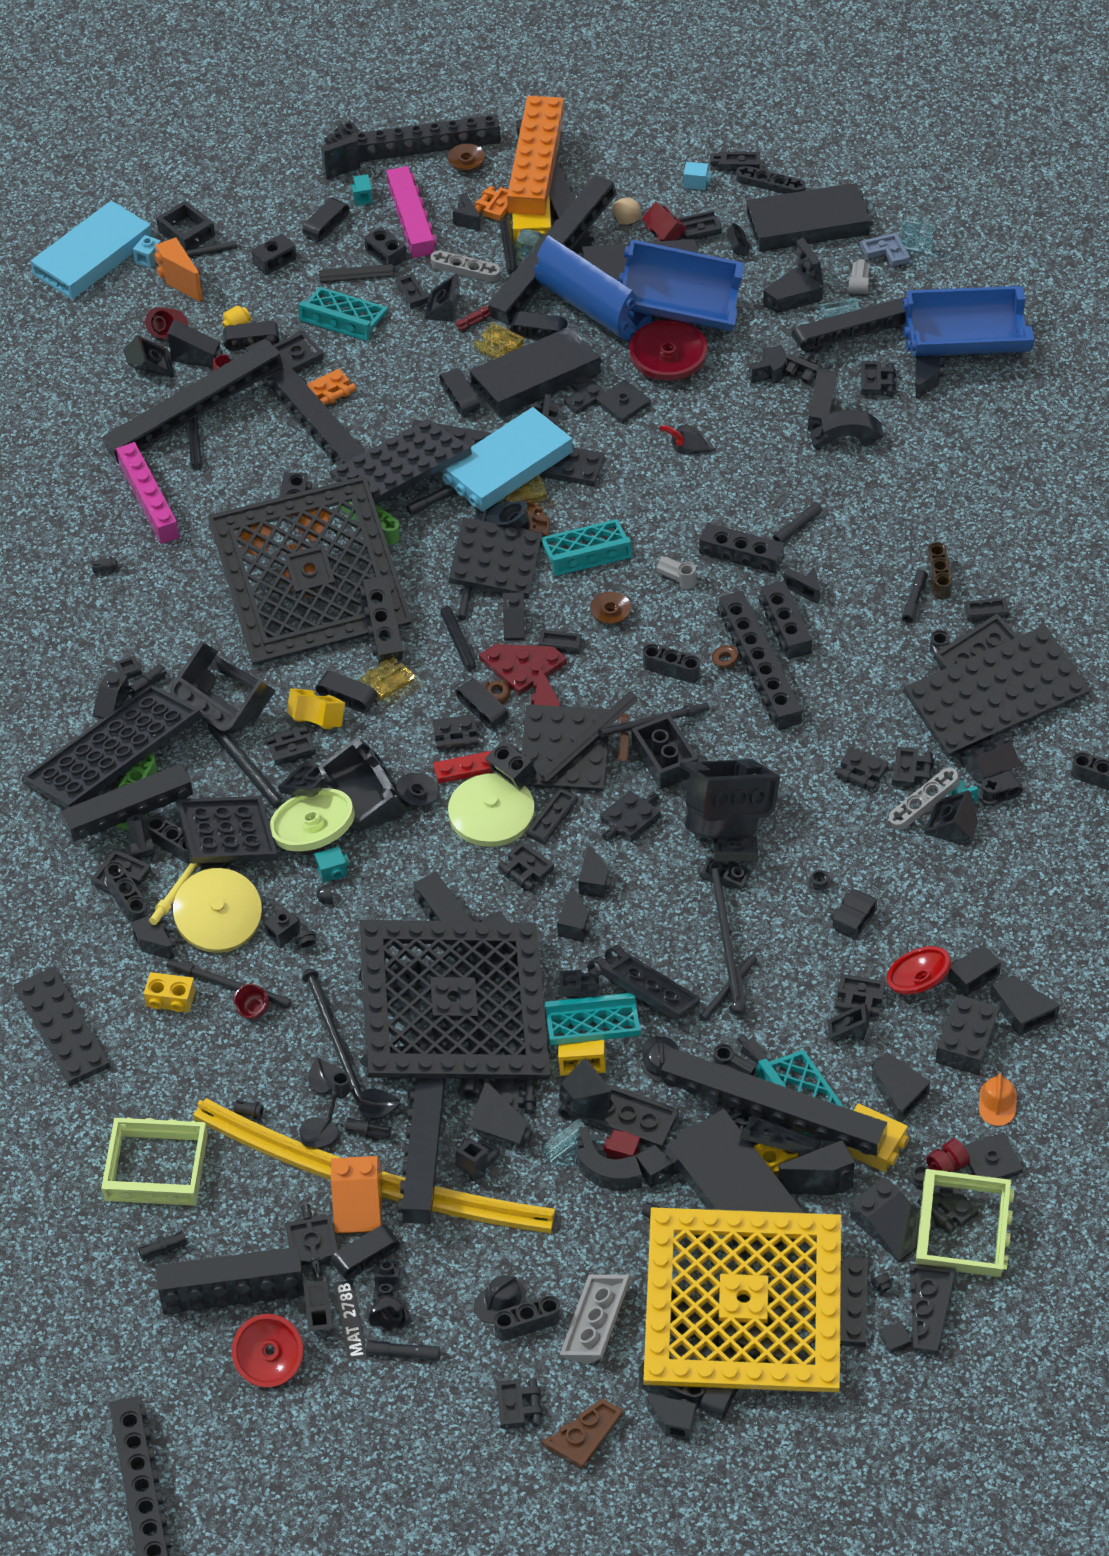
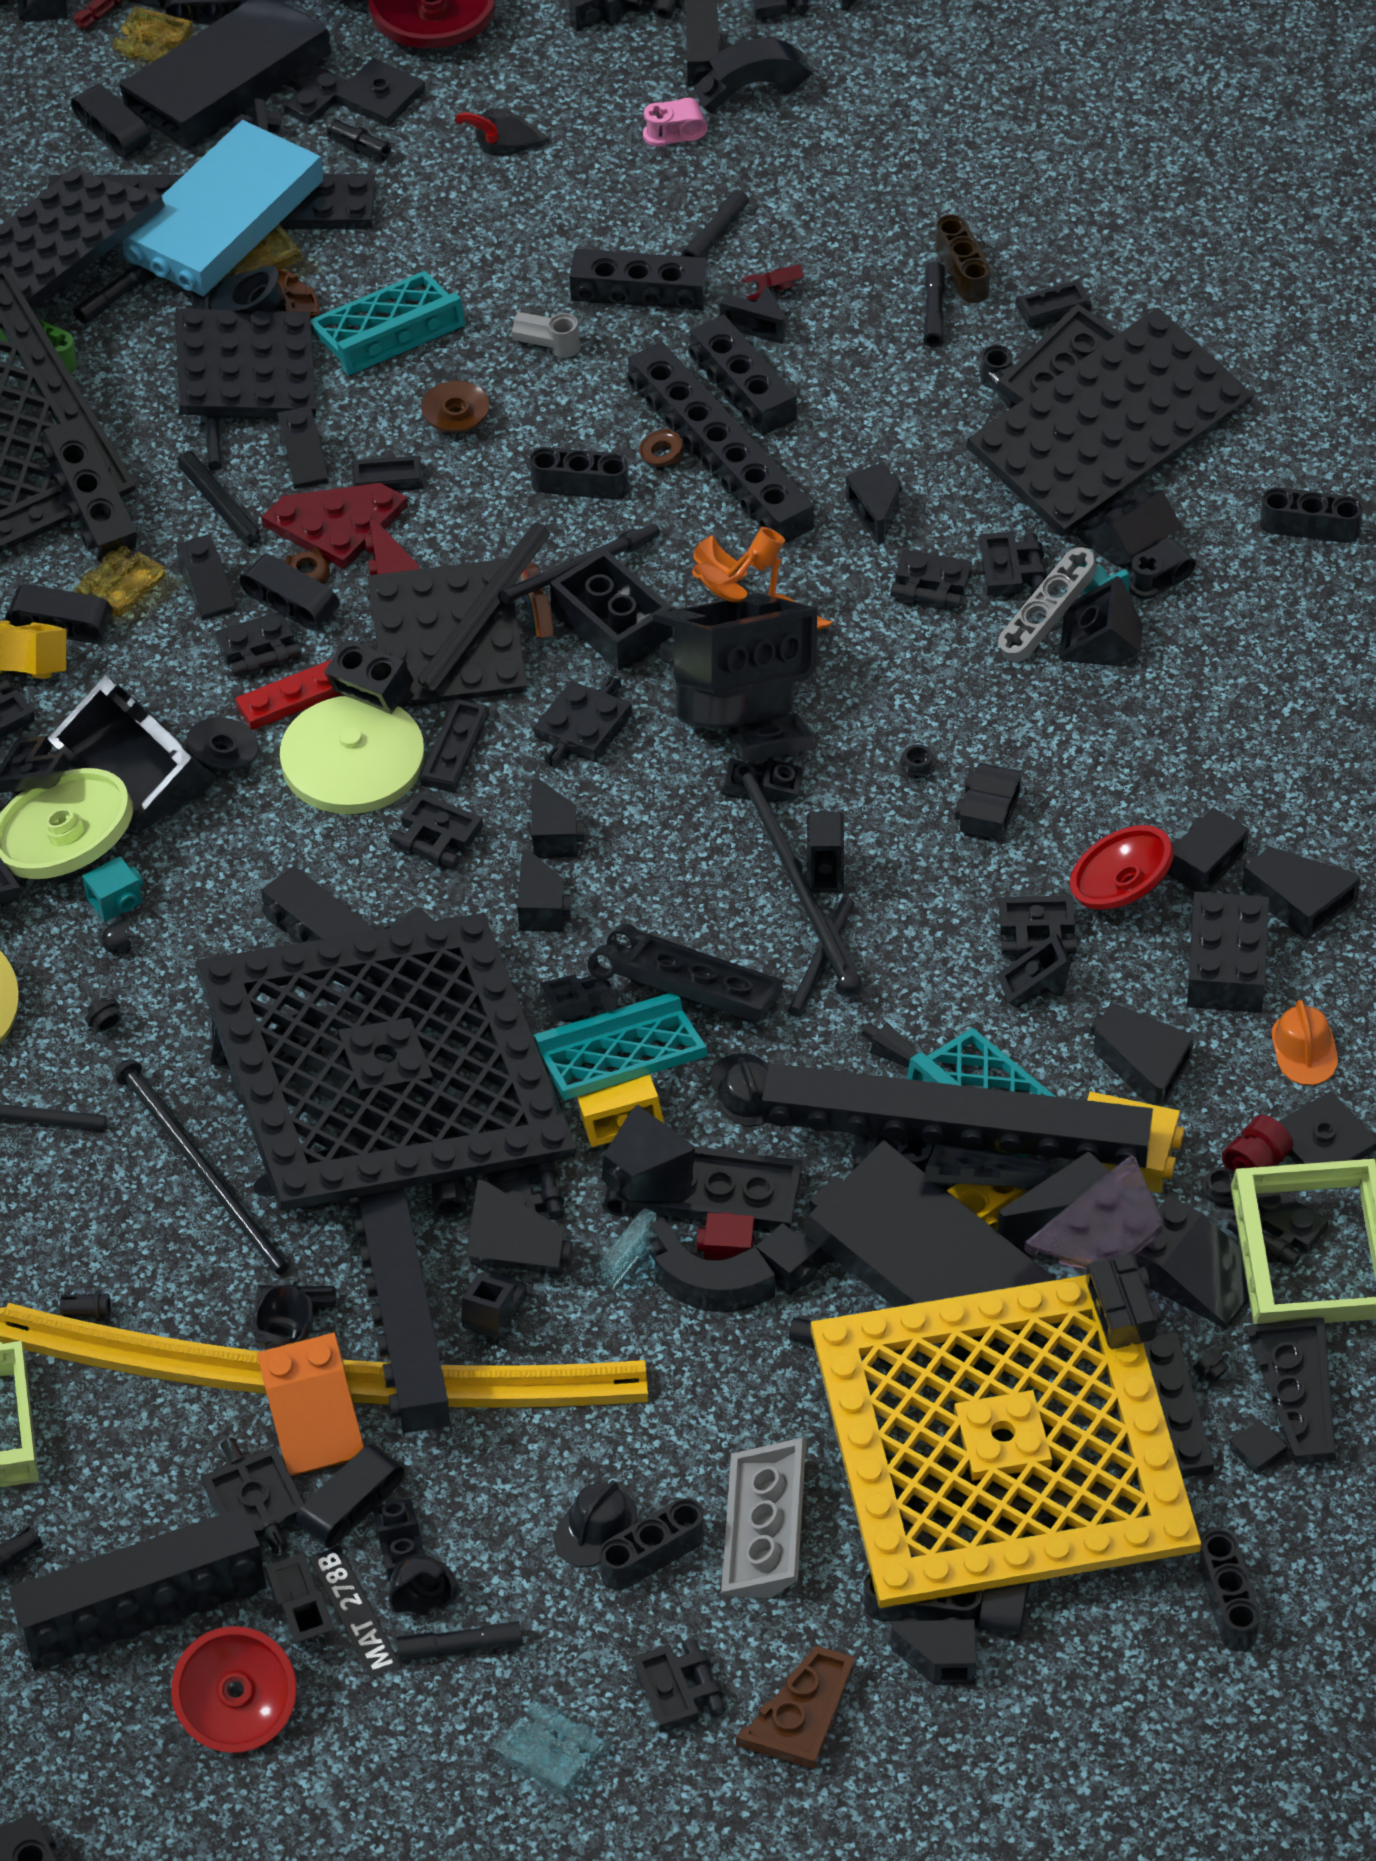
camera: 15 degrees left, 0 degrees up
dark red hair [233,983,269,1020] -> none
black brick [264,908,300,948] -> none
black plant [299,1057,400,1149] -> none
black piece [712,1044,757,1076] -> none
none -> black slope [176,534,236,620]
none -> black hair [252,1286,313,1350]
none -> black pin [327,119,391,162]
none -> clear light blue plate [495,1700,605,1796]
none -> bright pink piece [643,98,708,147]
none -> orange plant [692,527,833,630]
none -> dark red plate [741,264,804,300]
none -> black brick [807,811,844,893]
none -> black slope [846,462,902,545]
none -> clear purple wing [1025,1155,1163,1270]
none -> black brick [1086,1253,1162,1349]
none -> black beam [1199,1529,1260,1651]

